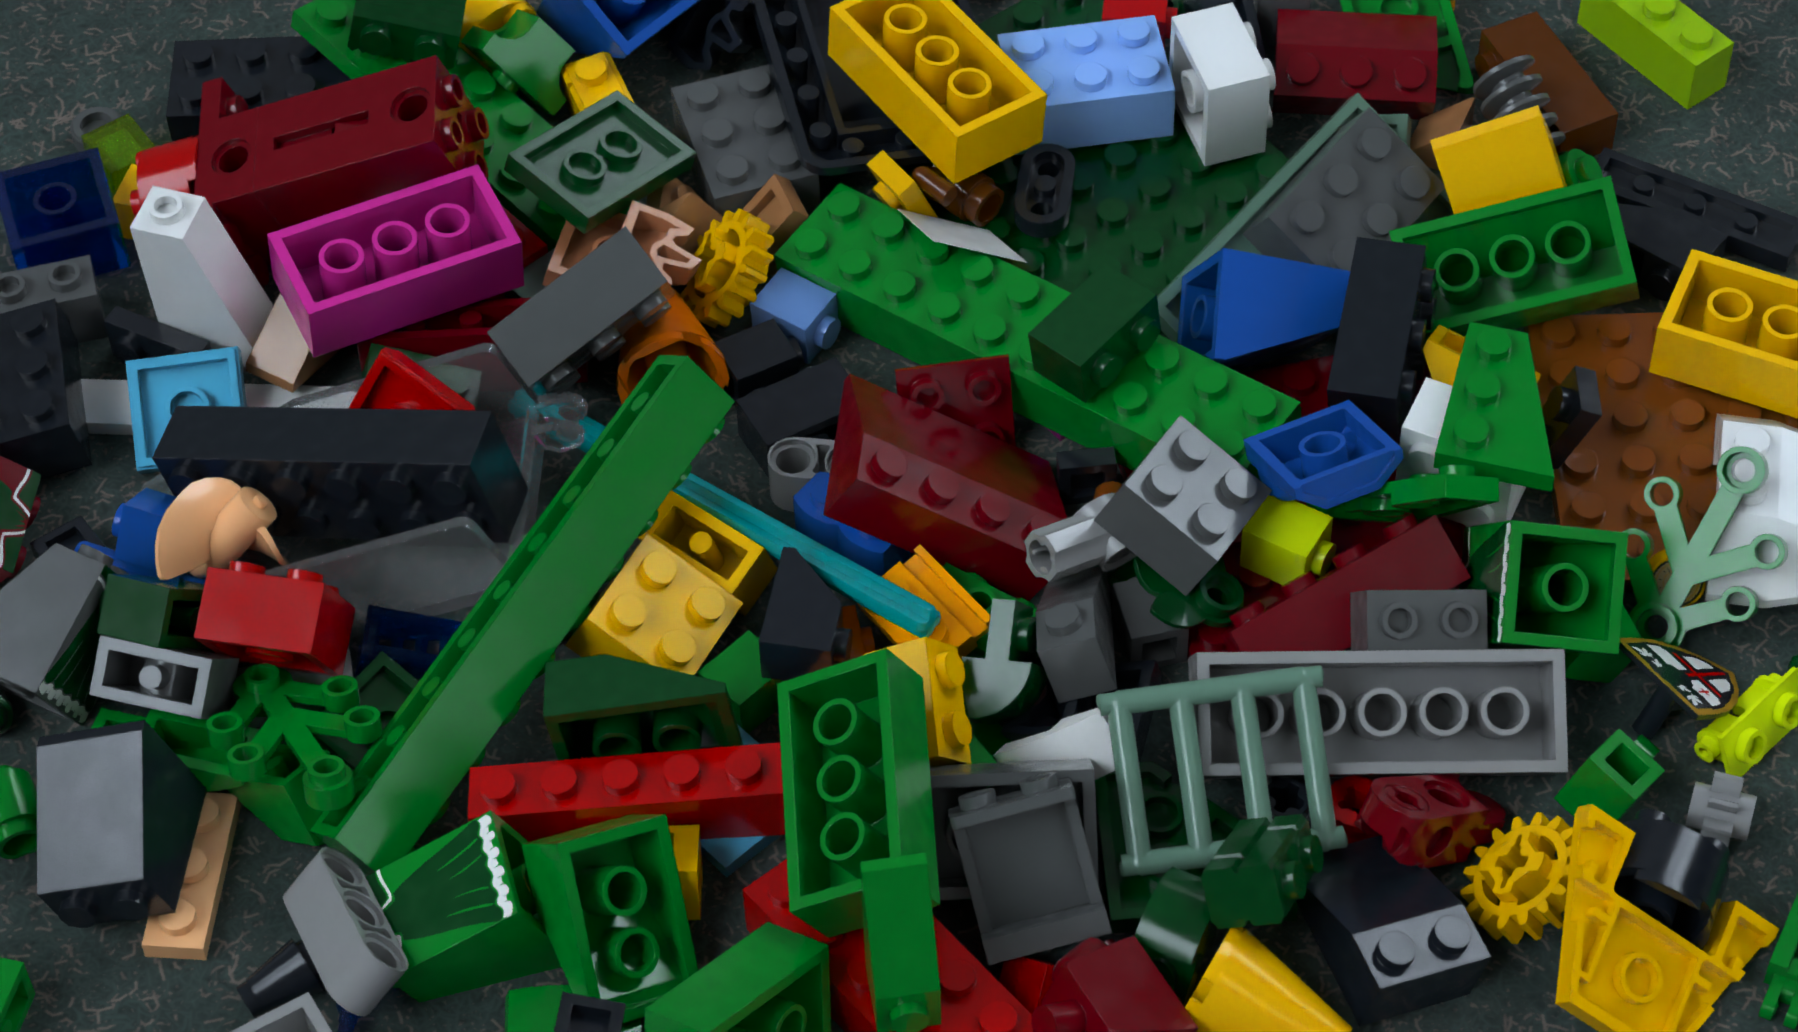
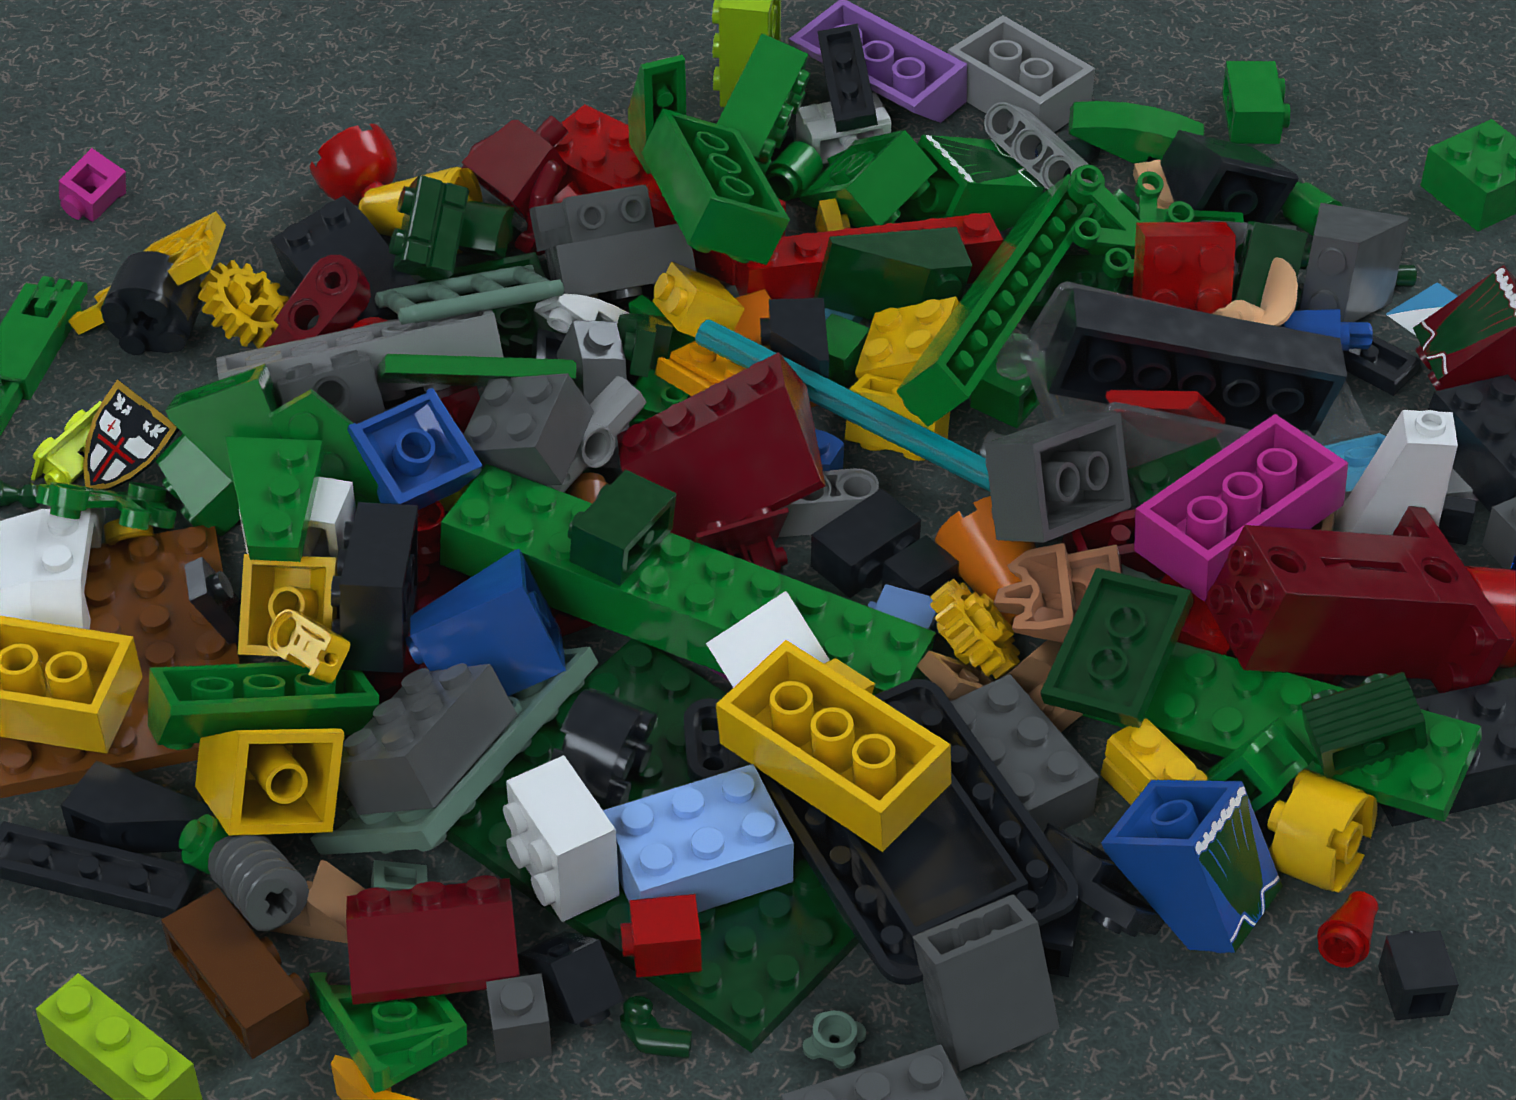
camera: 165 degrees right, 5 degrees down
green brick [1553,728,1665,821] -> none
light grey gear [1685,771,1757,847] -> none
none -> yellow piece [268,609,350,683]
none -> green tile [377,354,576,386]
none -> black brick [550,688,657,808]
none -> green slope [1068,101,1204,164]

